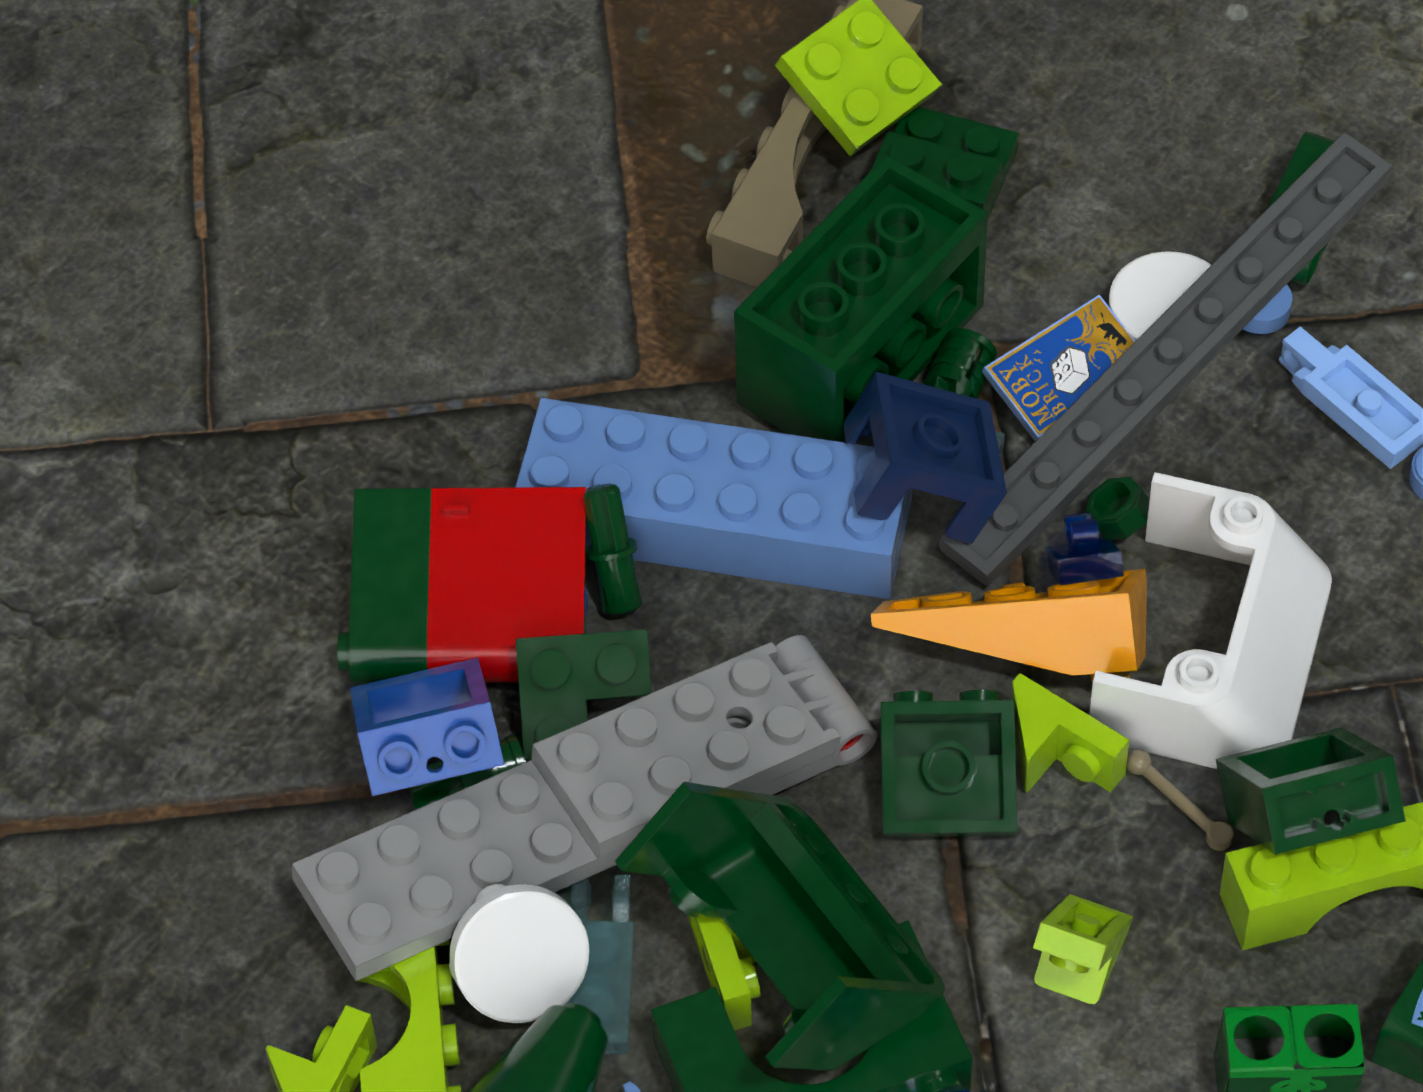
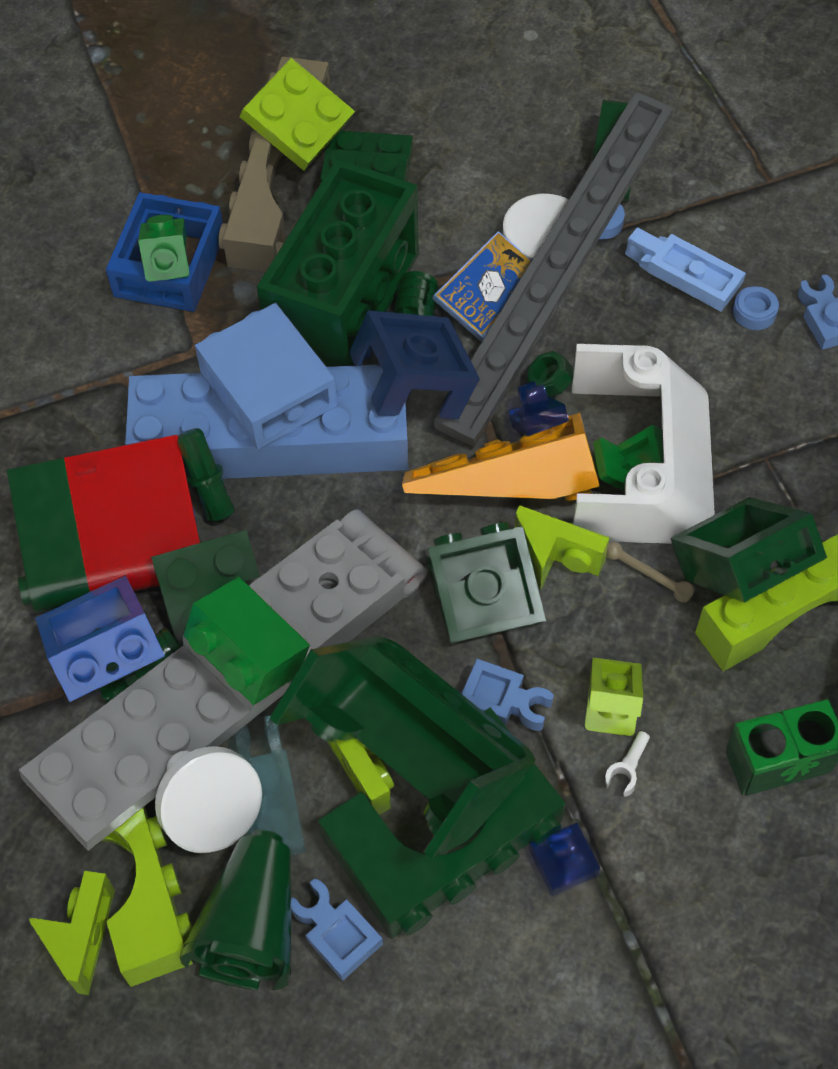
camera: 15 degrees left, 5 degrees up
none -> blue window [106,192,223,312]
none -> green bracket [138,215,190,282]
none -> green brick [183,577,310,706]
none -> medium blue brick [195,303,338,450]
none -> medium blue plate [462,659,554,731]
none -> green bracket [593,424,664,492]
none -> white hand [605,731,650,797]

